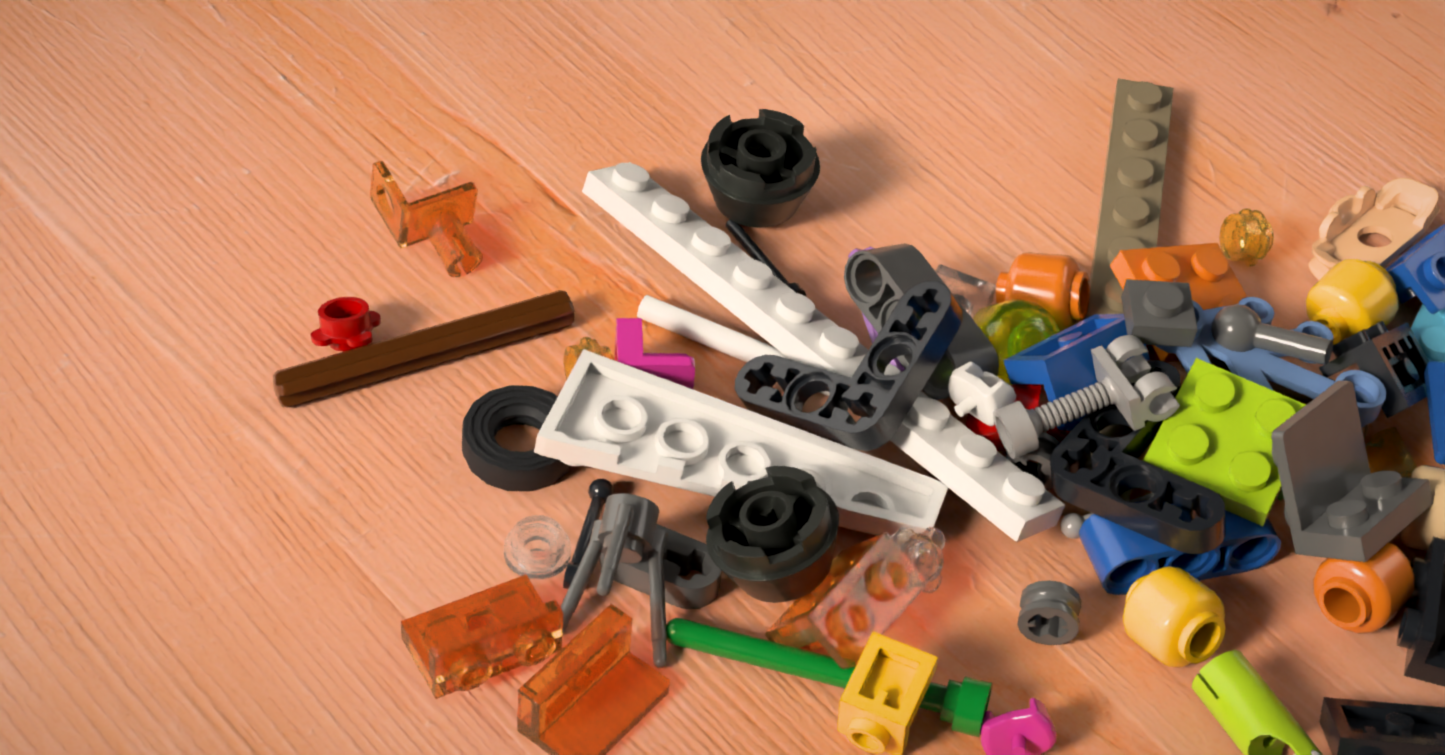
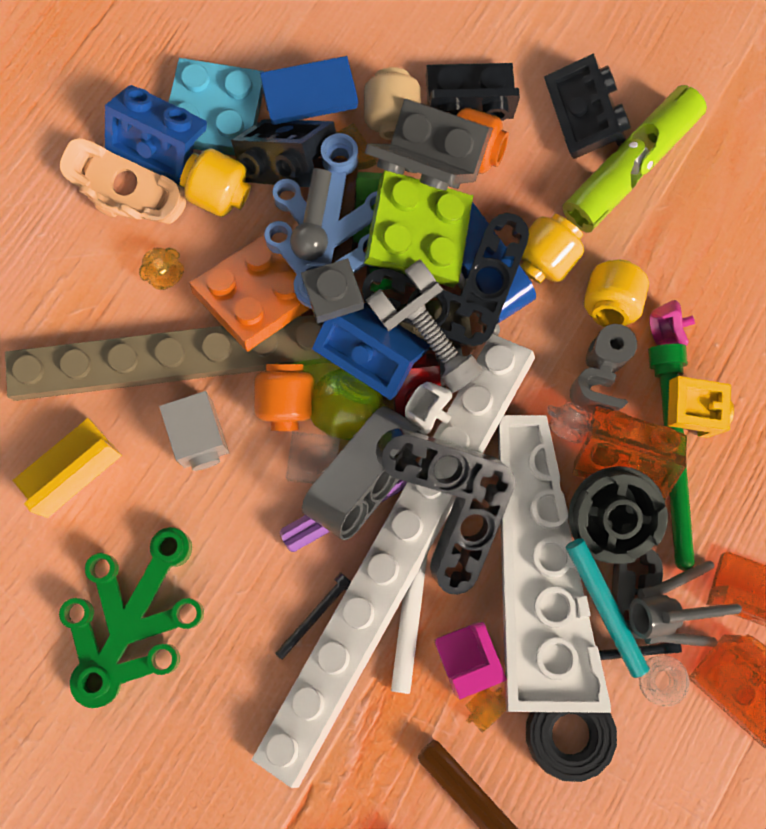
camera: 110 degrees left, 30 degrees up
pearl dark grey cone [701,109,820,228] -> none
dark grey bush [1017,580,1082,645] -> none
none -> yellow panel [12,418,122,518]
none -> green plant [59,527,204,708]
none -> light grey brick [159,391,229,471]
none -> teal bar [565,538,649,678]
none -> dark grey leg [570,324,637,418]
none -> yellow head [584,259,649,327]

